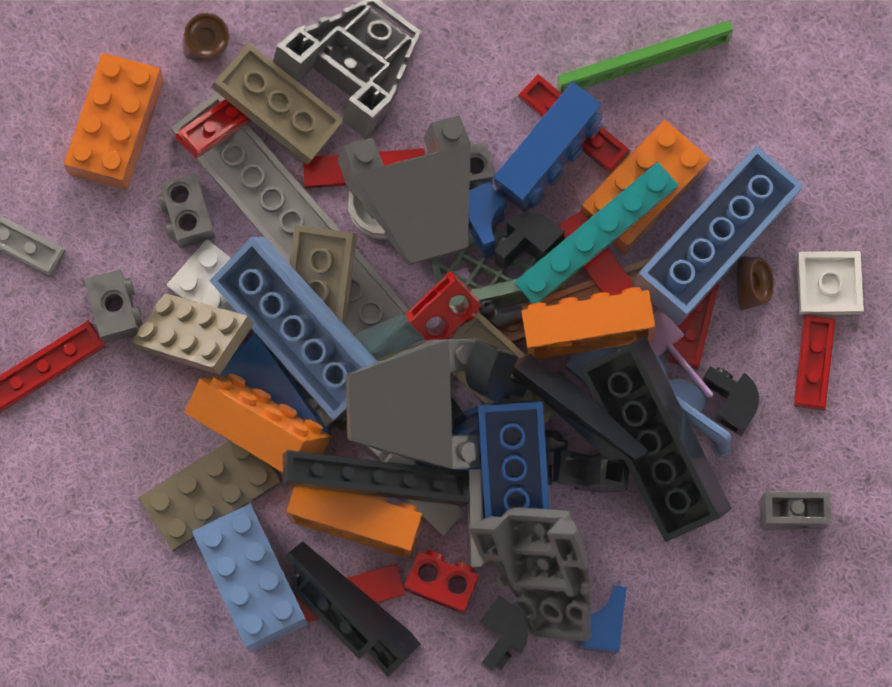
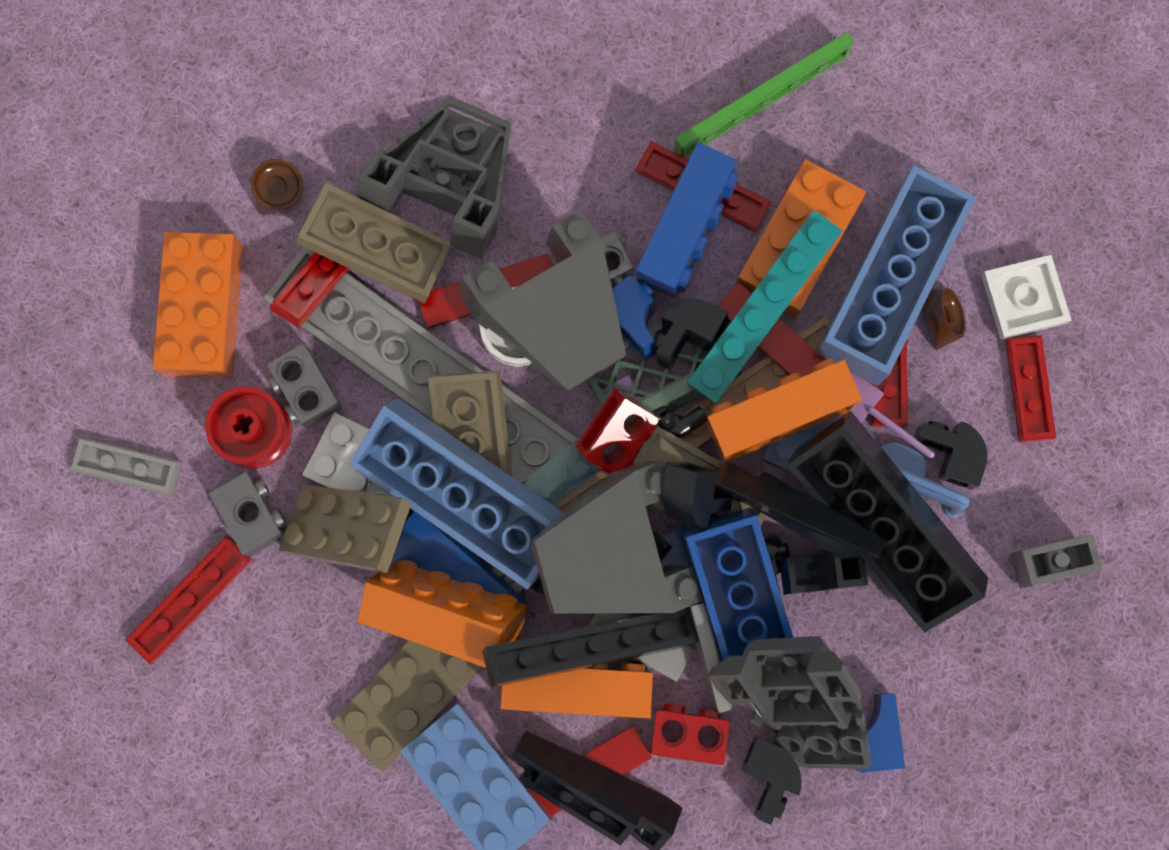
camera: 10 degrees left, 5 degrees up
none -> red wheel [205,386,293,469]

